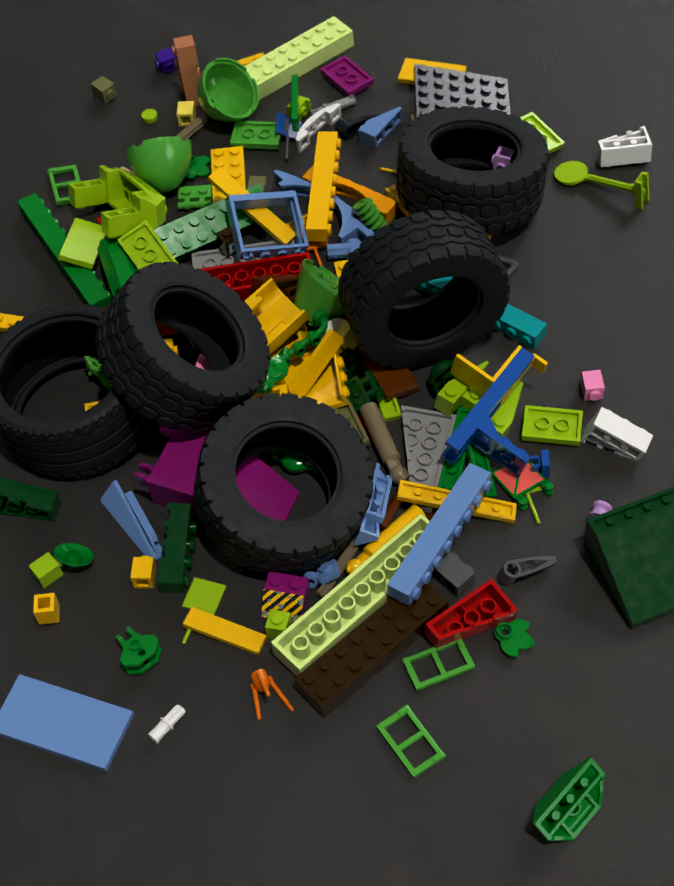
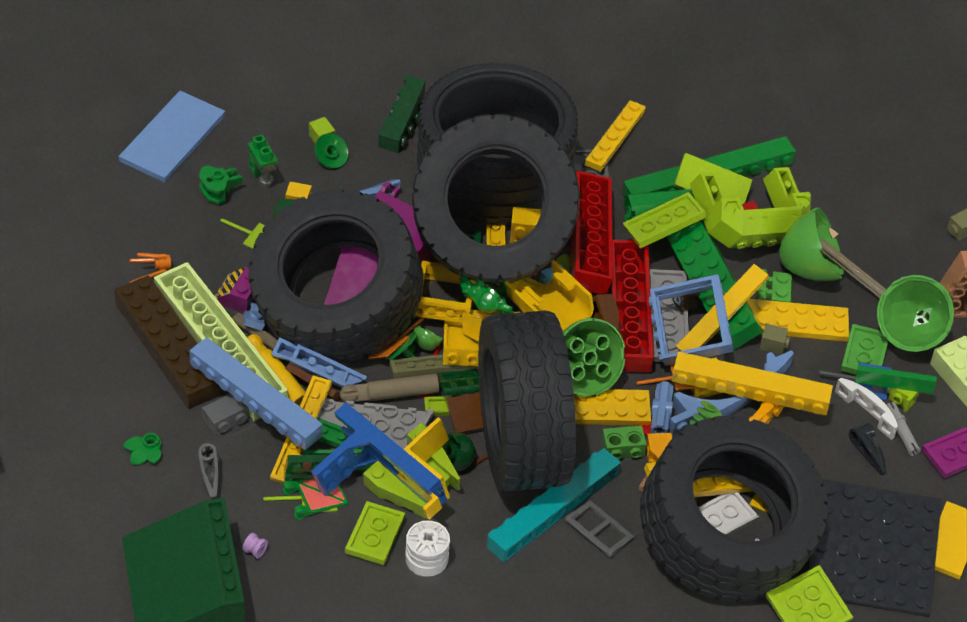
camera: 90 degrees right, 5 degrees down
yellow brick [33,593,60,625] -> none
bright green window [47,164,81,206] -> none
lime tile [141,109,158,124] -> none
white axle [147,705,186,744] -> none
yellow tile [183,607,267,656] -> none
green plate [186,155,211,179] -> none
lime brick [265,609,293,640] -> none
medium blue slope [358,107,403,149] -> none
bright green window [376,705,446,779] -> none
bright green window [402,638,475,691] -> none
red wedge [424,578,518,649] -> none
blue tile [531,450,550,477] -> none
bright pink brick [580,370,605,401] -> none
white wedge [580,407,653,461] -> none
none -> green hips [248,134,278,189]
none -> dark green plate [284,455,328,481]
none -> white wheel [405,521,450,577]

